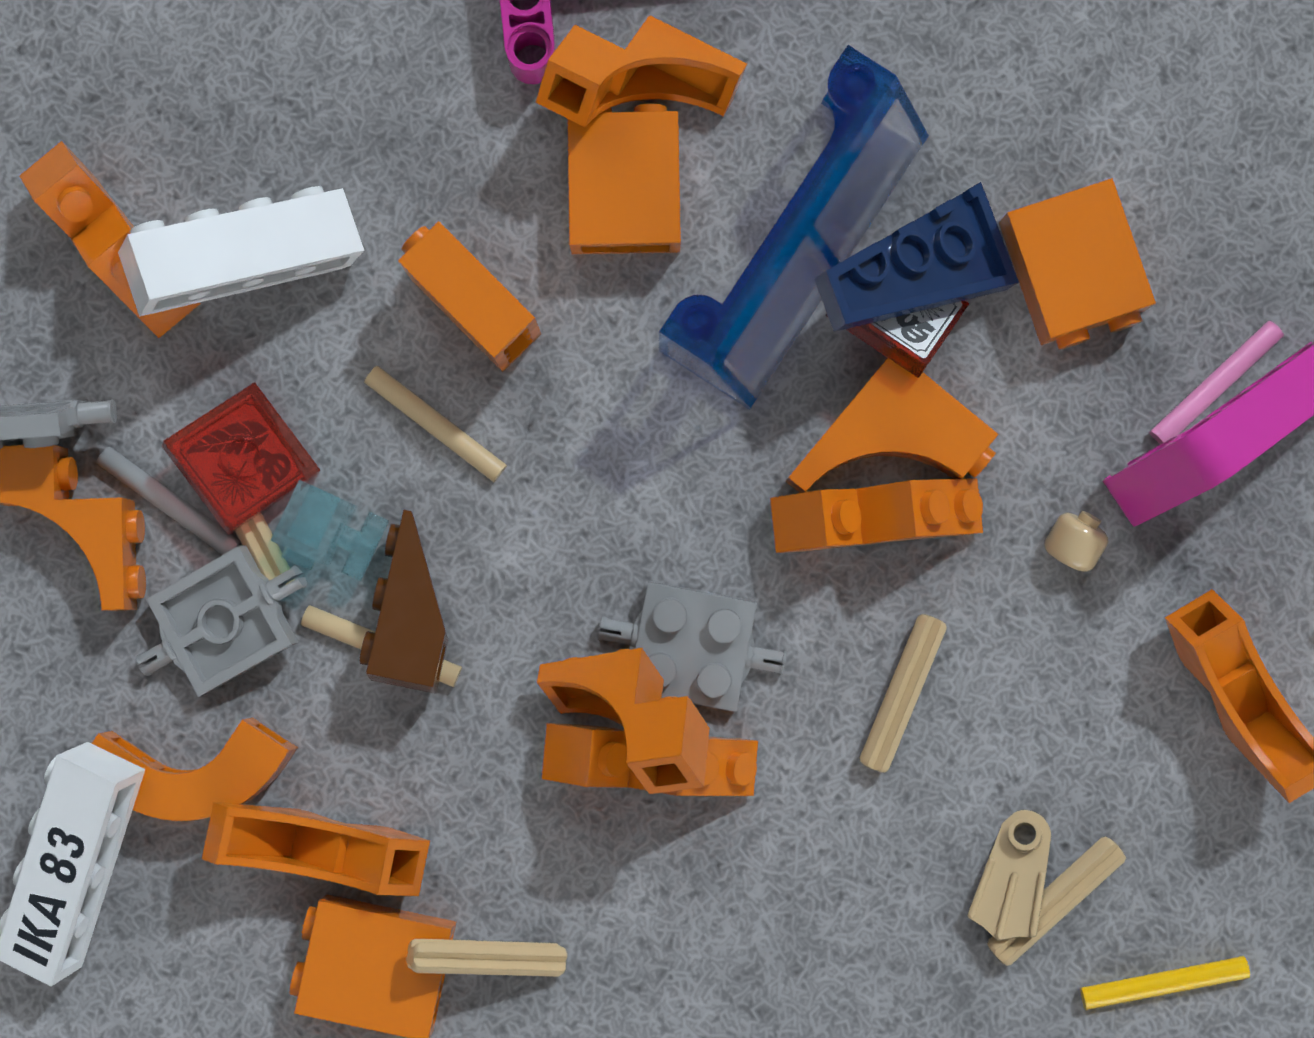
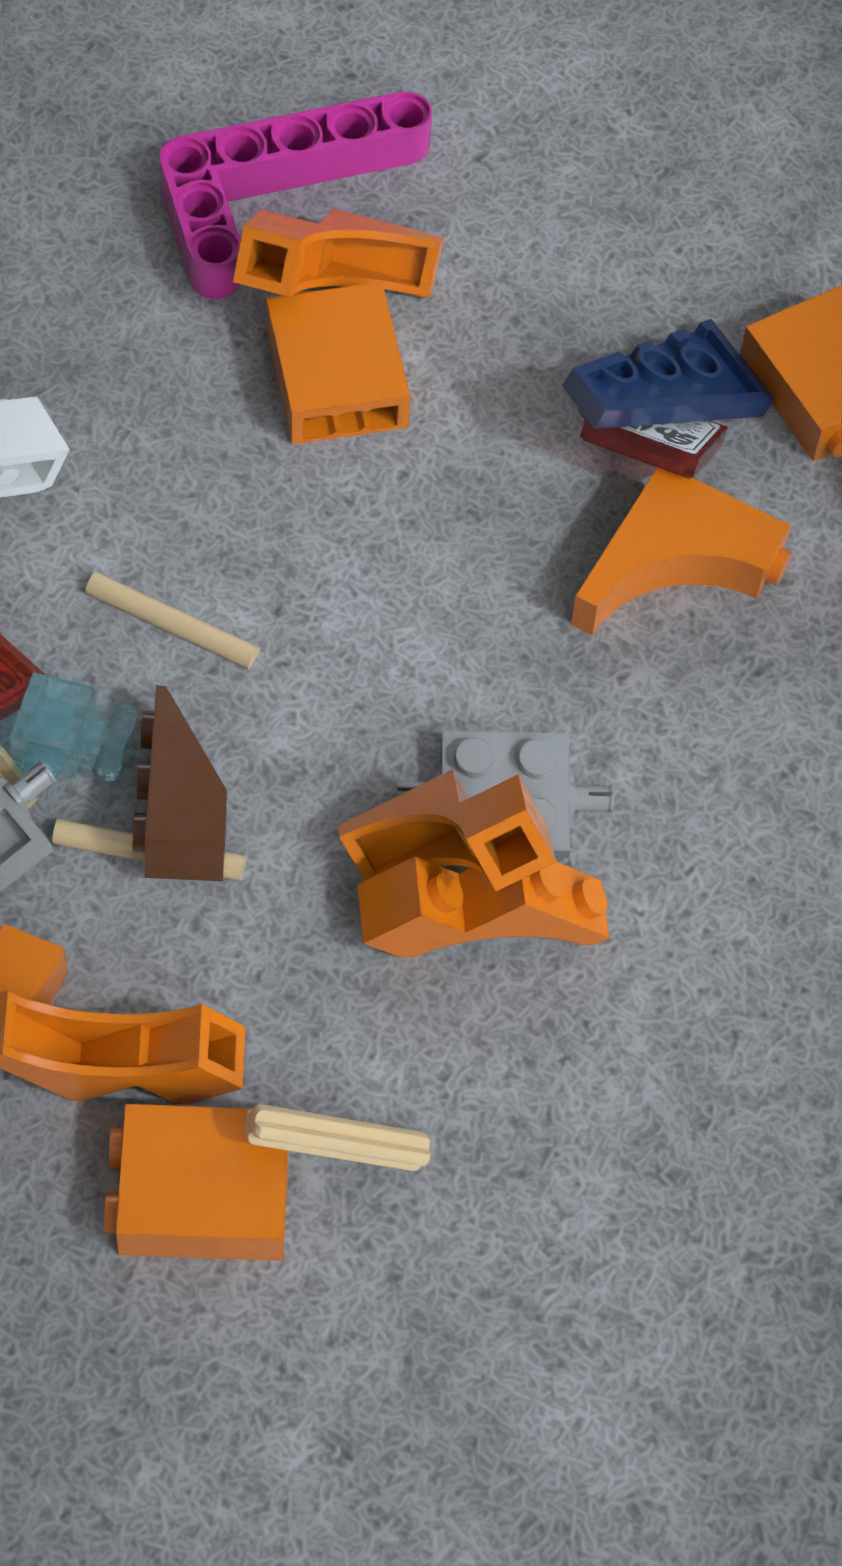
camera: 15 degrees left, 25 degrees down
orange brick [398,221,541,372] -> none
windscreen [659,45,929,410] -> none
orange arch [770,478,983,553] -> none
tan axle [860,614,947,773] -> none

